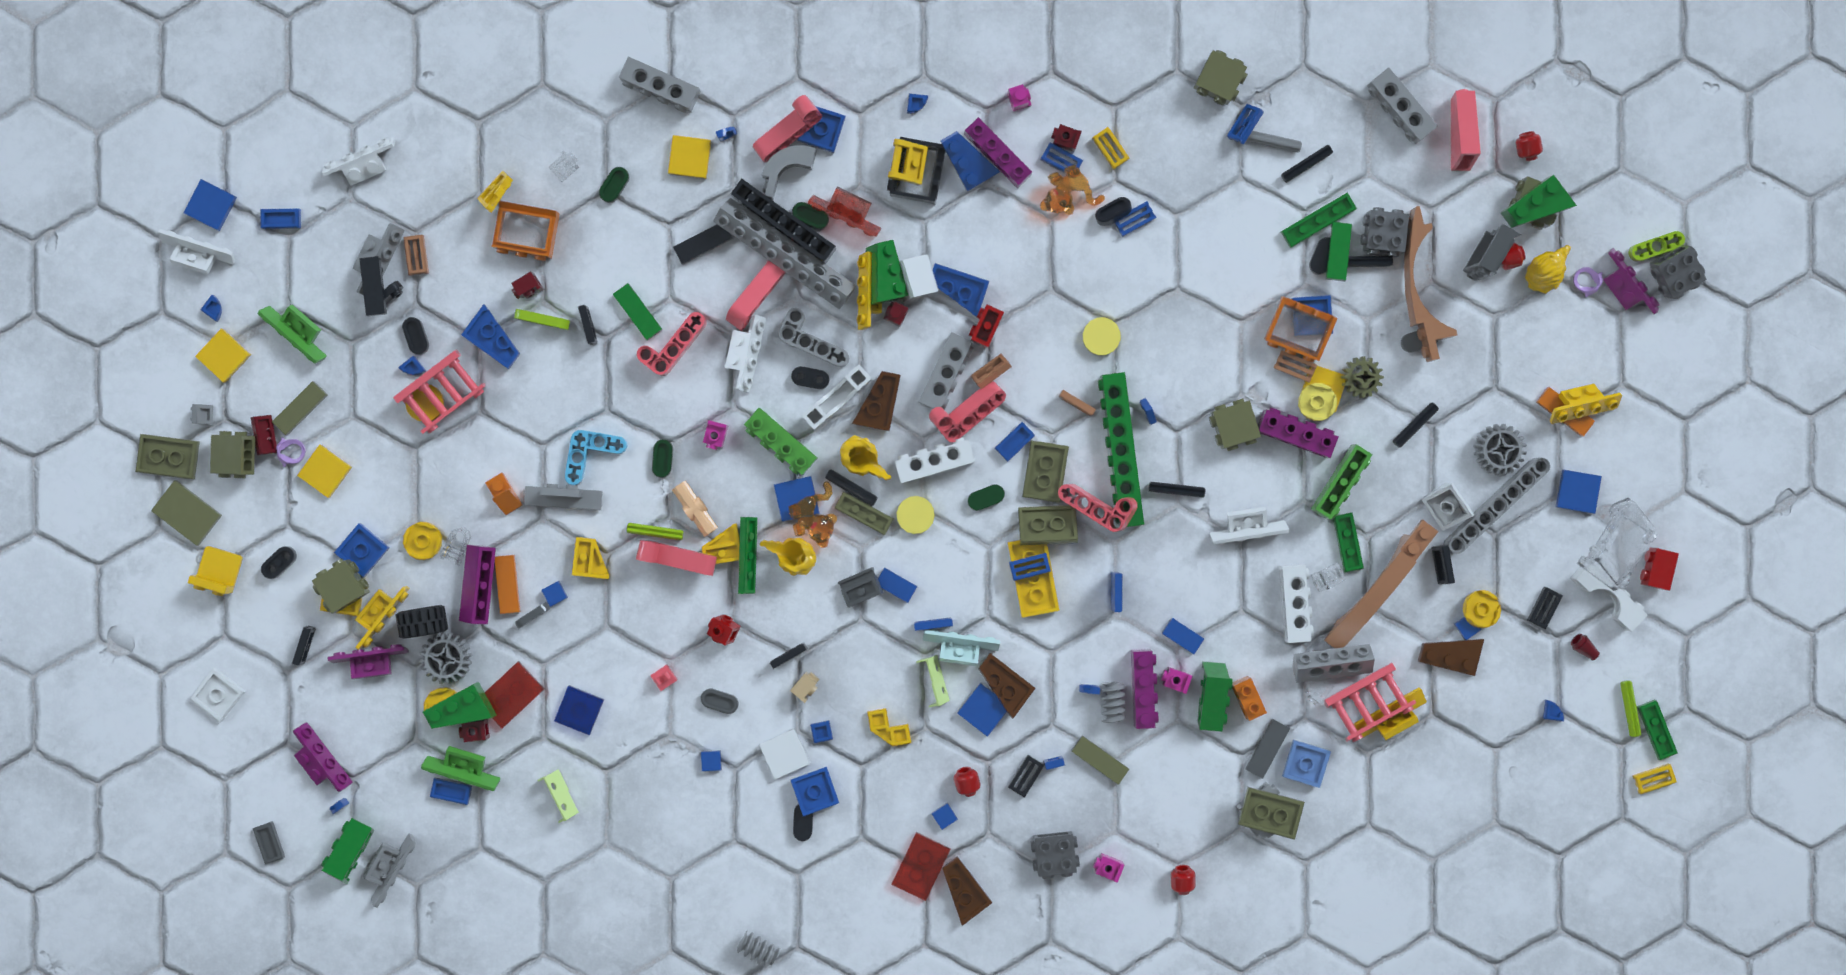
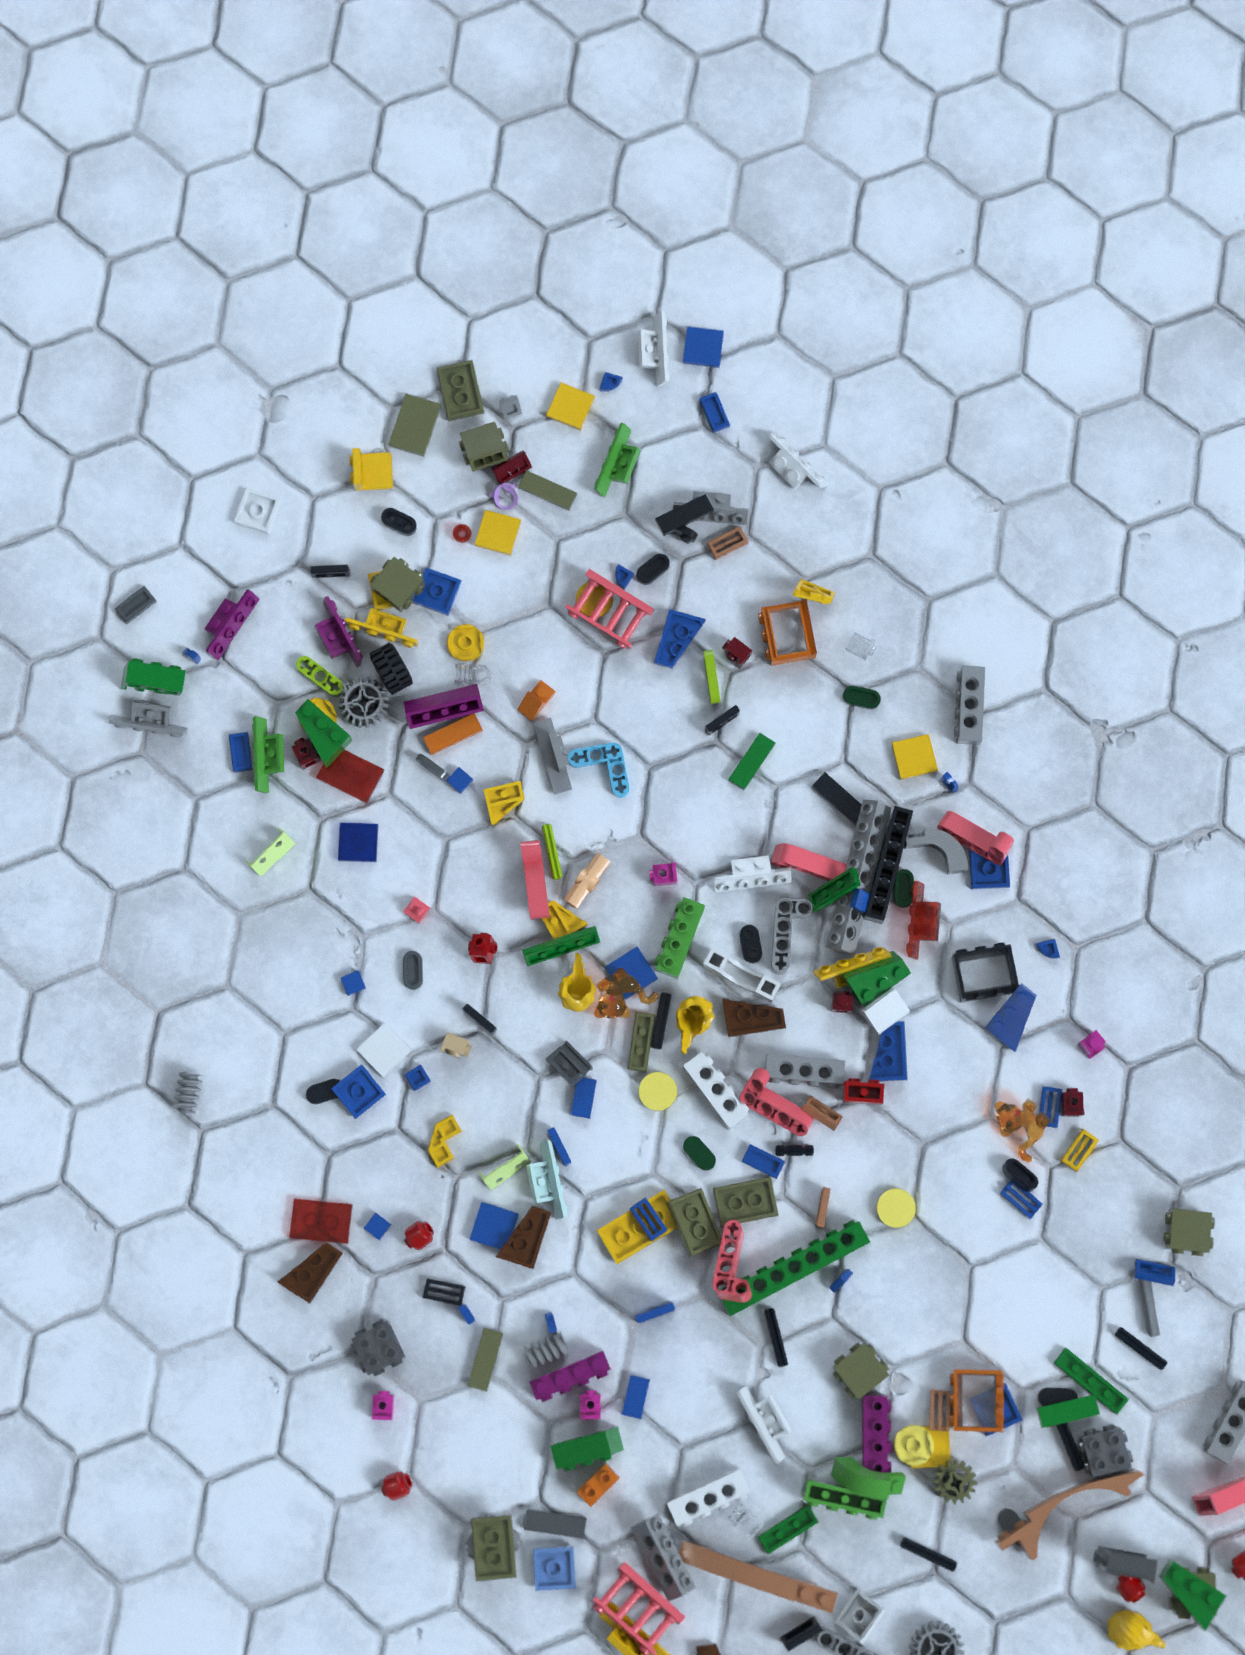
camera: 70 degrees right, 10 degrees down
coral beam [637,312,707,376] -> none
dark green tile [652,439,673,478] -> none
yellow plate [888,139,928,185] -> none
magenta brick [964,117,1032,189] -> none
none -> lime beam [296,656,344,697]
none -> clear red plate [453,524,472,543]
none -> black axle [775,1145,814,1156]
none -> green tile [808,867,861,913]
none -> bright green arch [831,1457,906,1499]
none -> blue tile [850,888,871,913]

